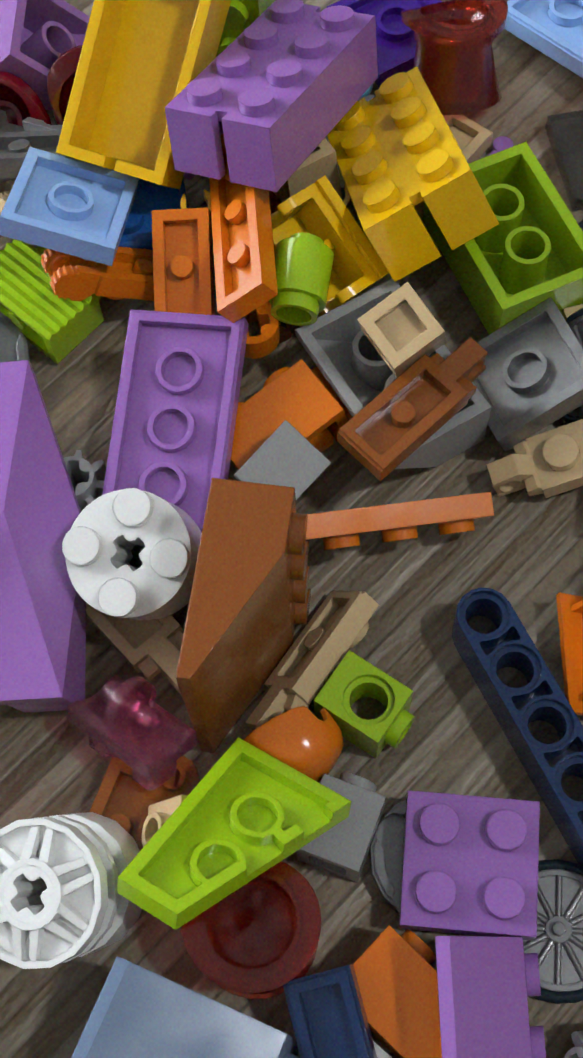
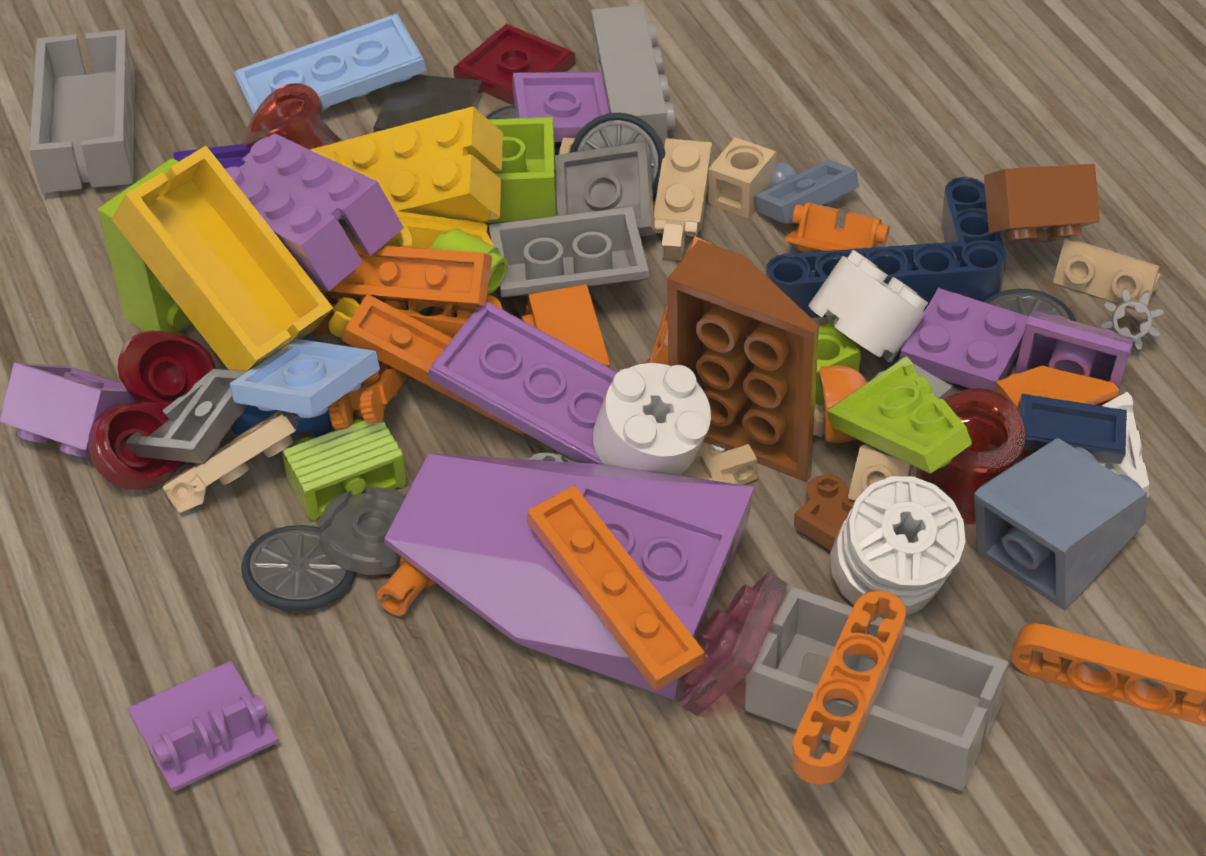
camera: 70 degrees left, 20 degrees down
clear pink hips [67,675,196,791] -> none
light grey brick [234,420,331,500] -> none
dark orange hinge [337,337,488,481] -> none
tan brick [357,282,446,378] -> none
none -> white brick [808,250,928,363]

